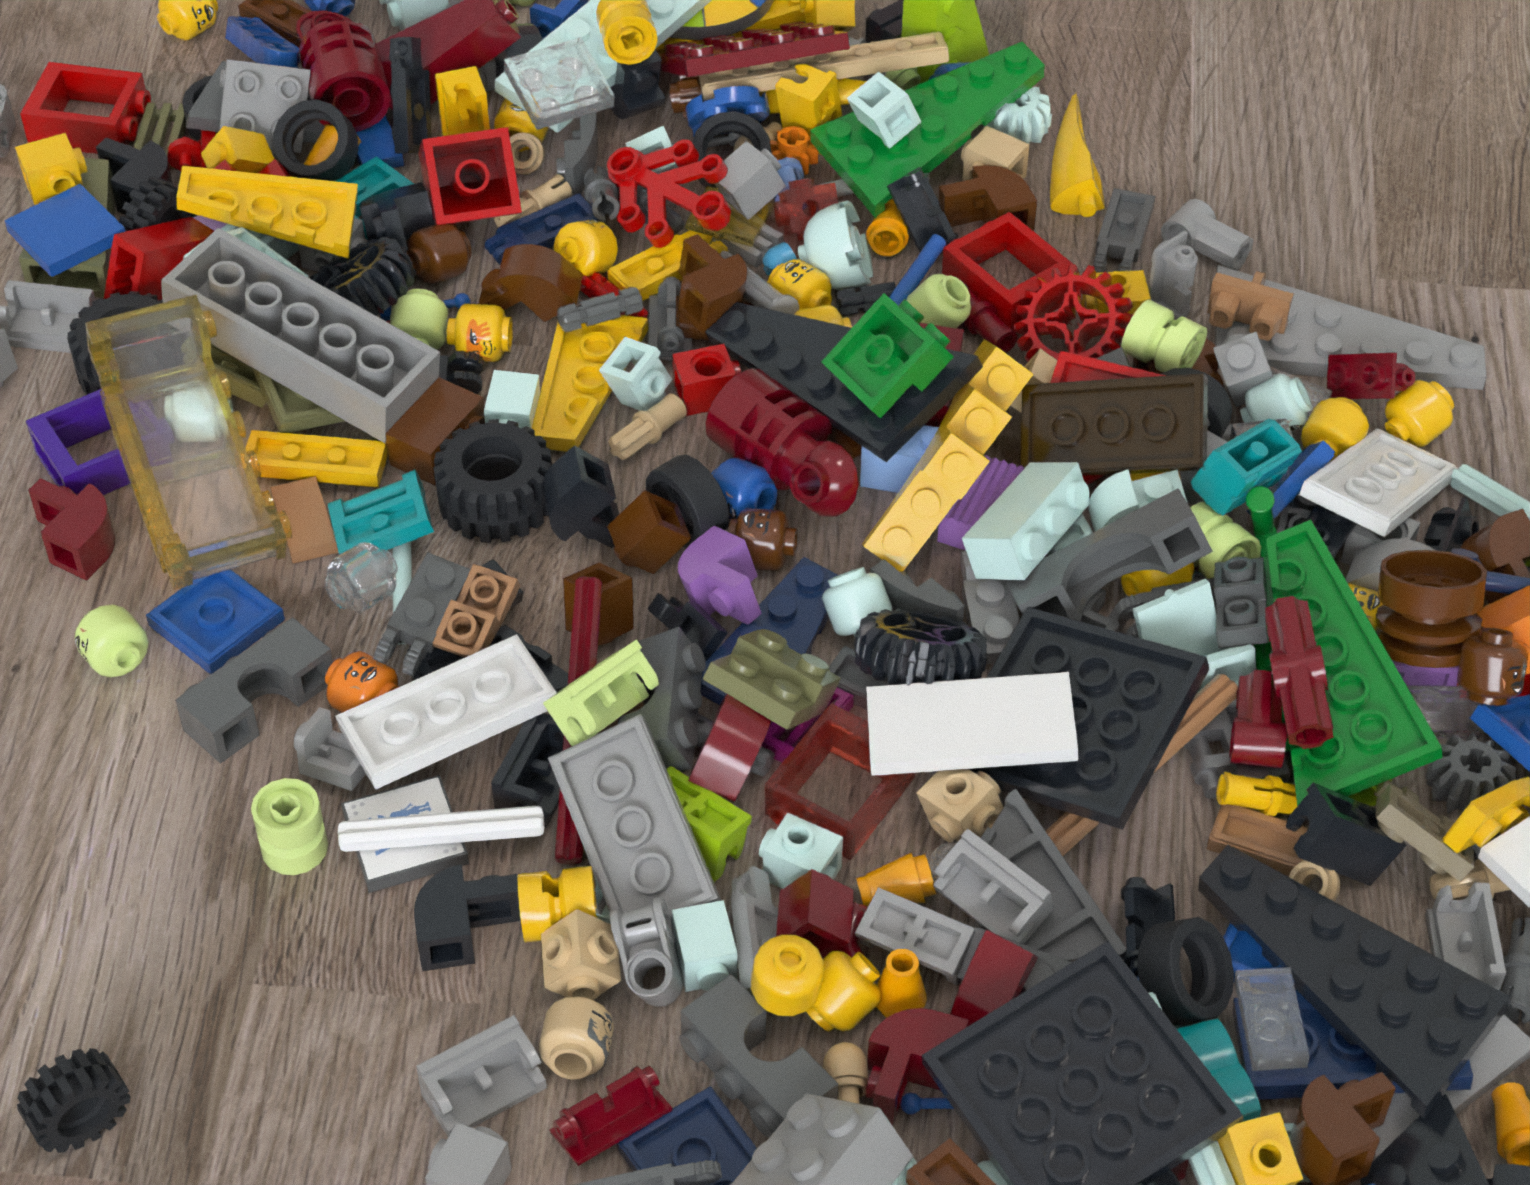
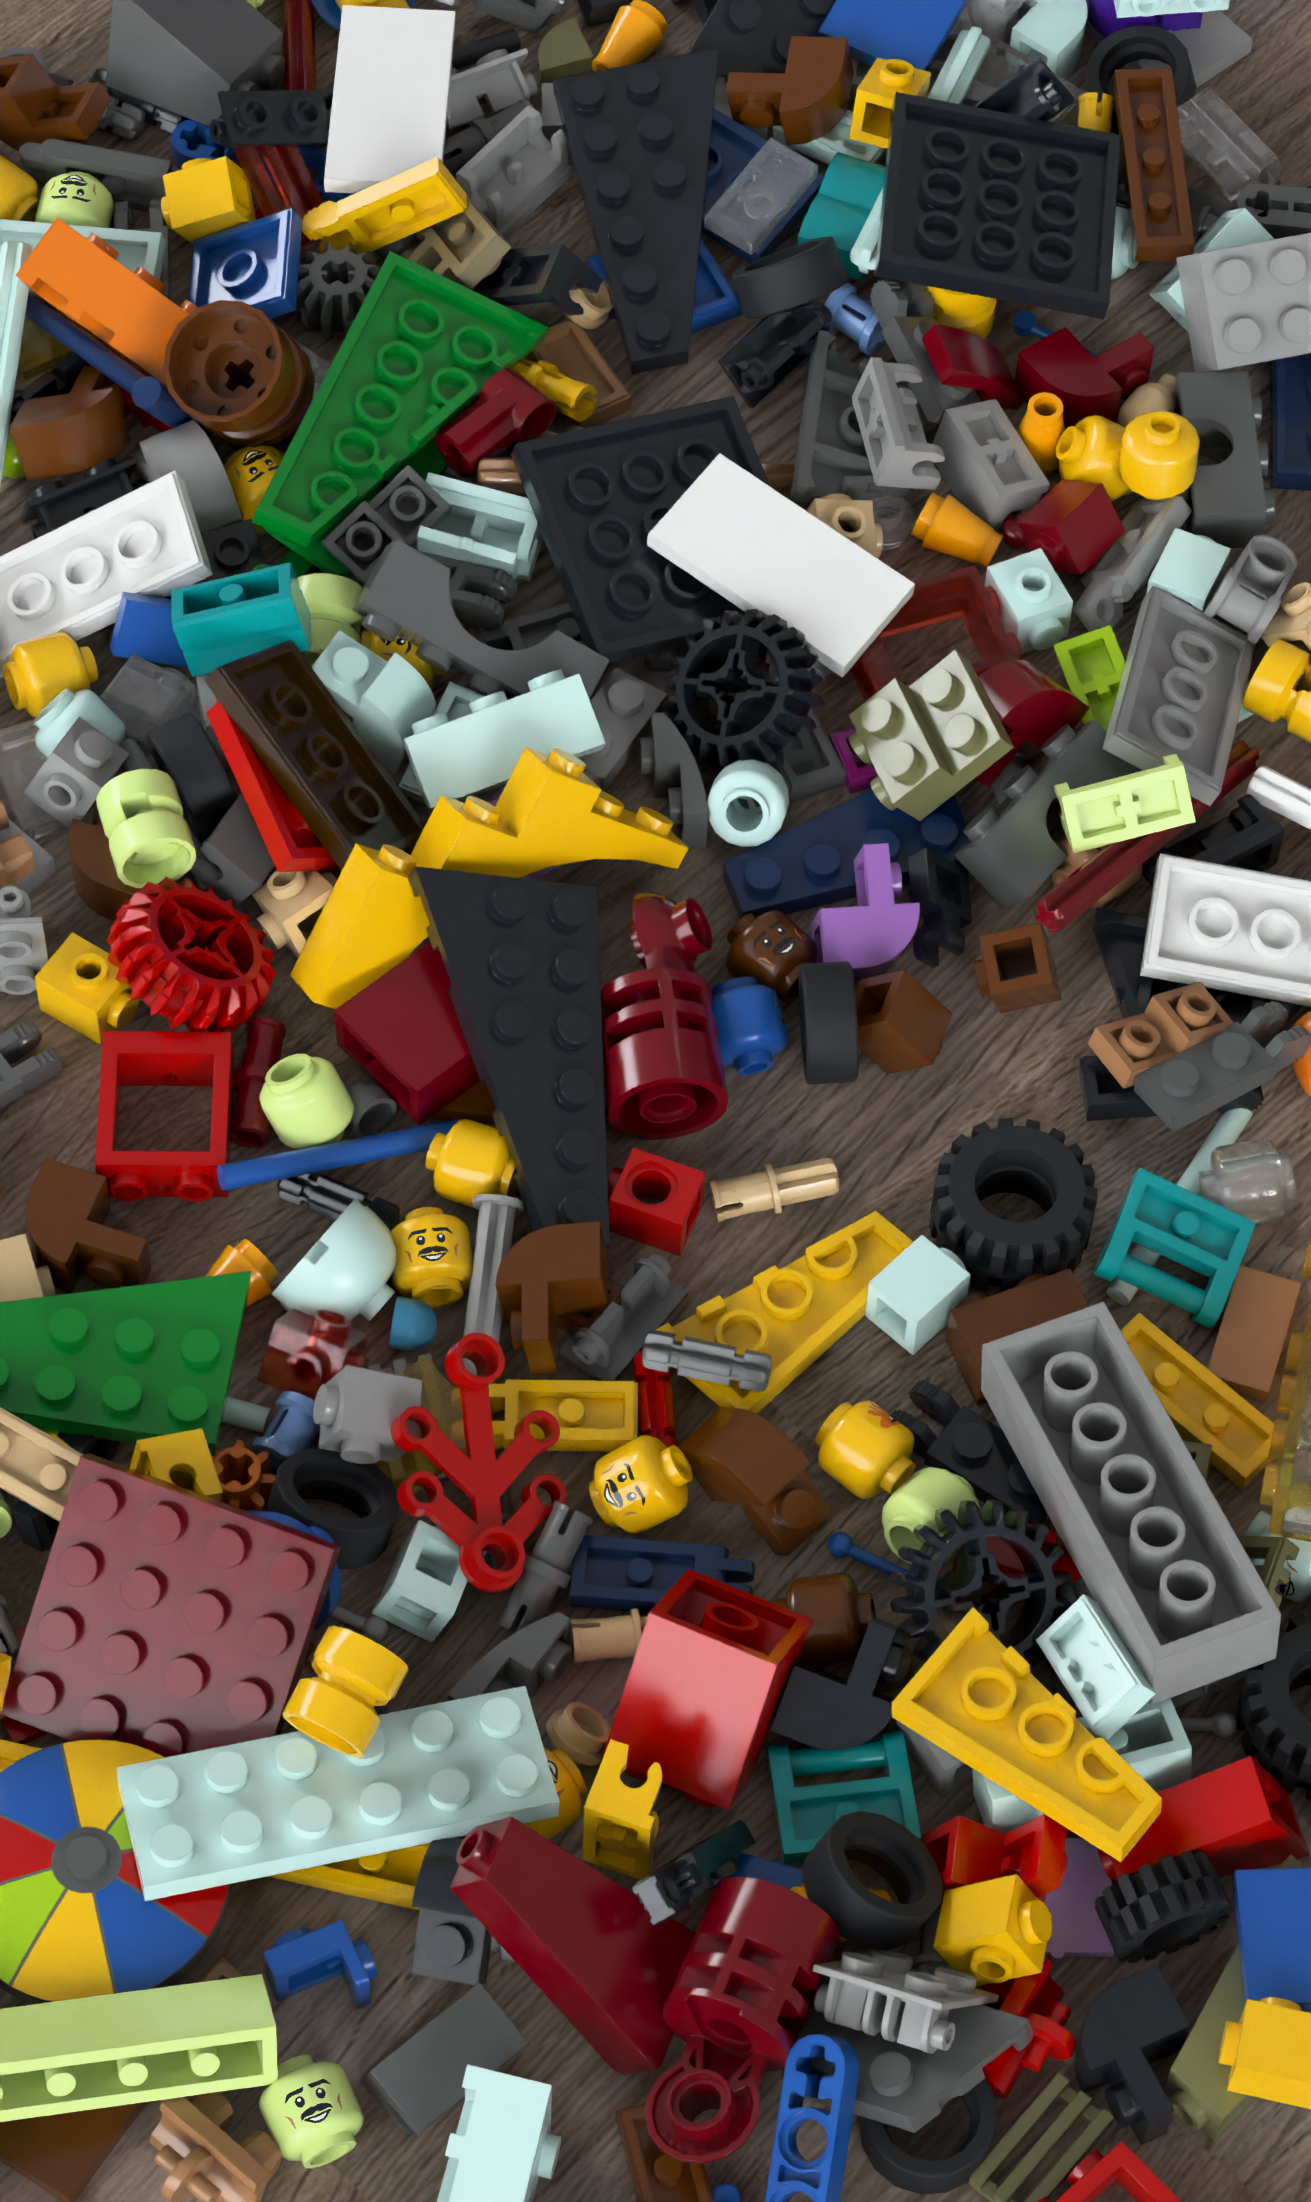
camera: 145 degrees left, 10 degrees up
clear plate [504,37,615,130] -> none
black brick [543,446,619,548] -> none
light aqua brick [599,337,673,411] -> none
green plate [821,293,954,418] -> none
light aqua brick [847,72,921,149] -> none
black hinge [887,167,959,253] -> none
dark red piece [1265,596,1333,749] -> none
reddish brown head [1457,628,1528,706] -> none

